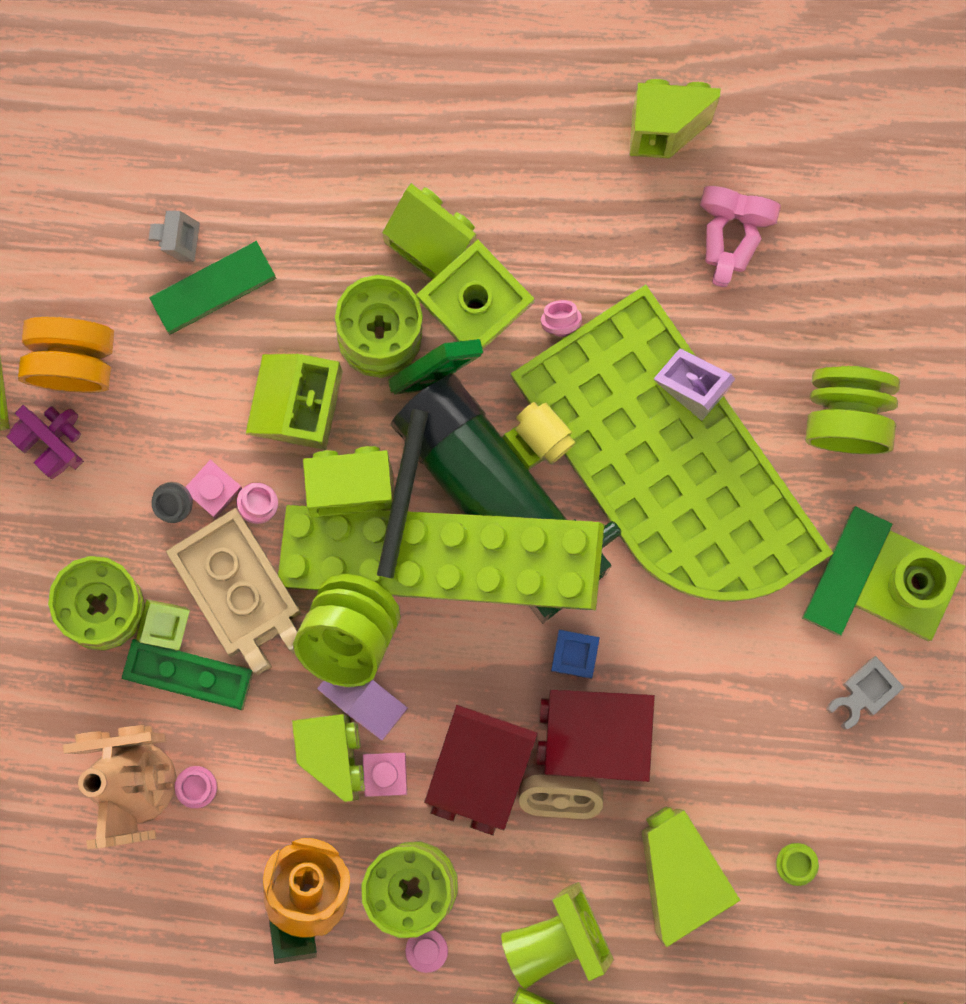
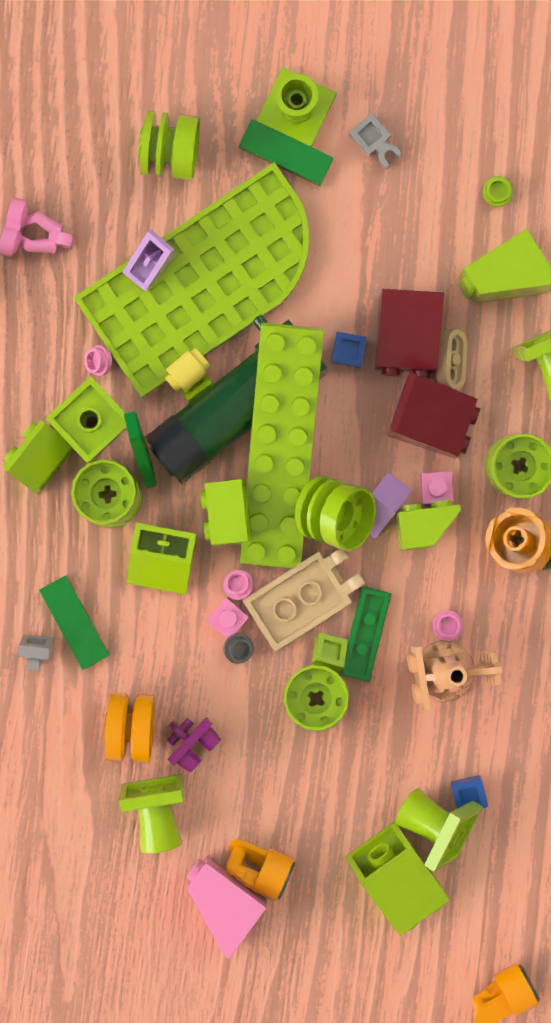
camera: 90 degrees left, 5 degrees up
pearl dark grey bar [377,409,429,579] -> none

